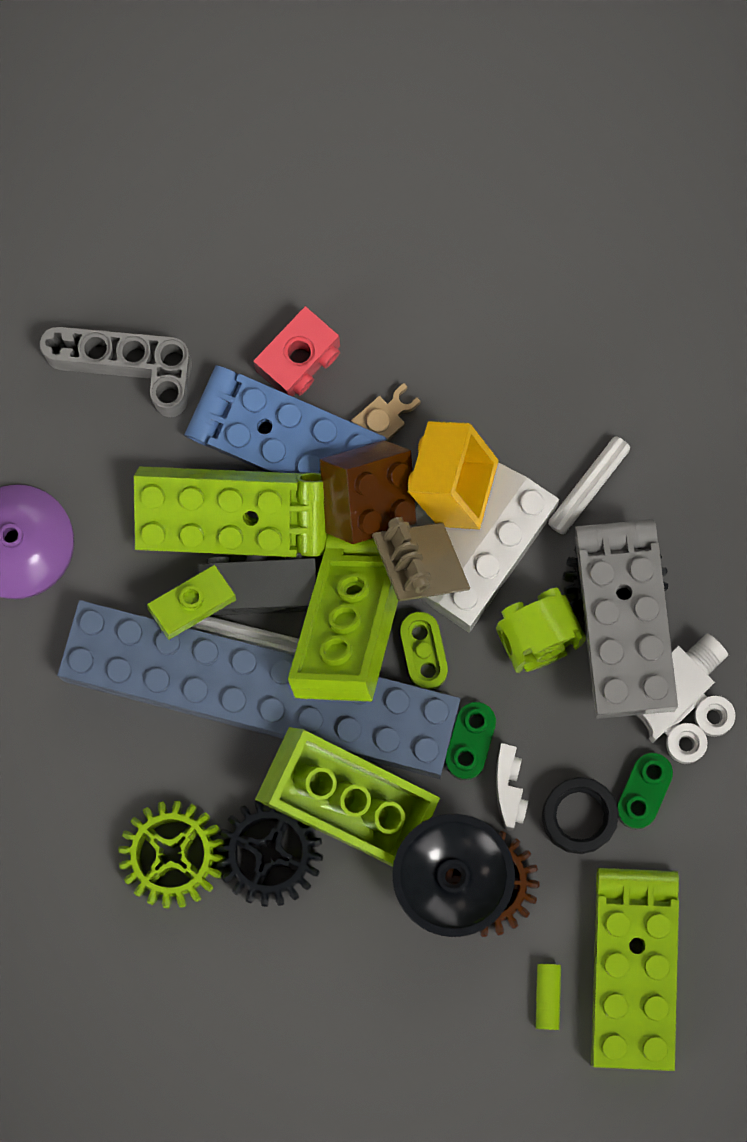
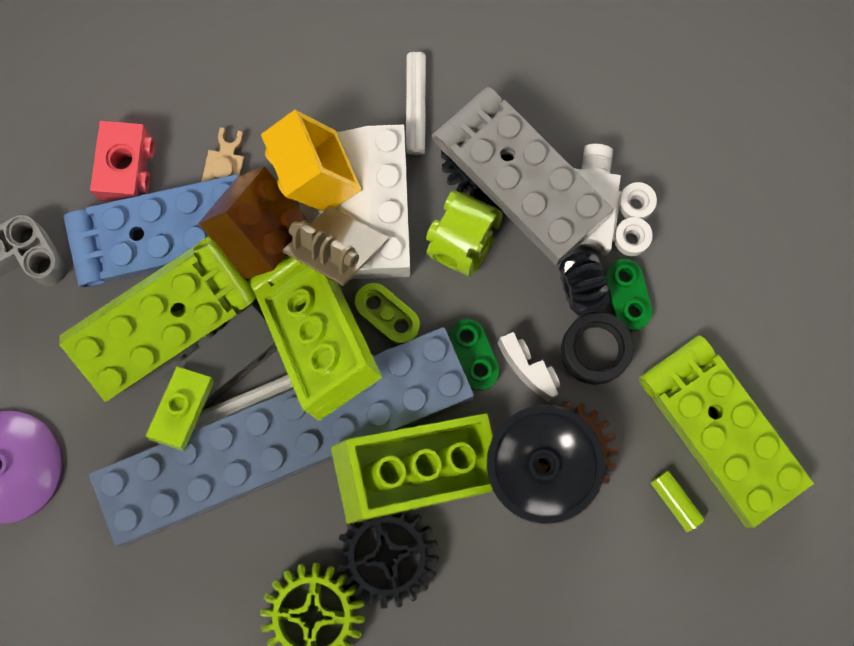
camera: 45 degrees left, 0 degrees up
none -> black gear [559,251,610,315]

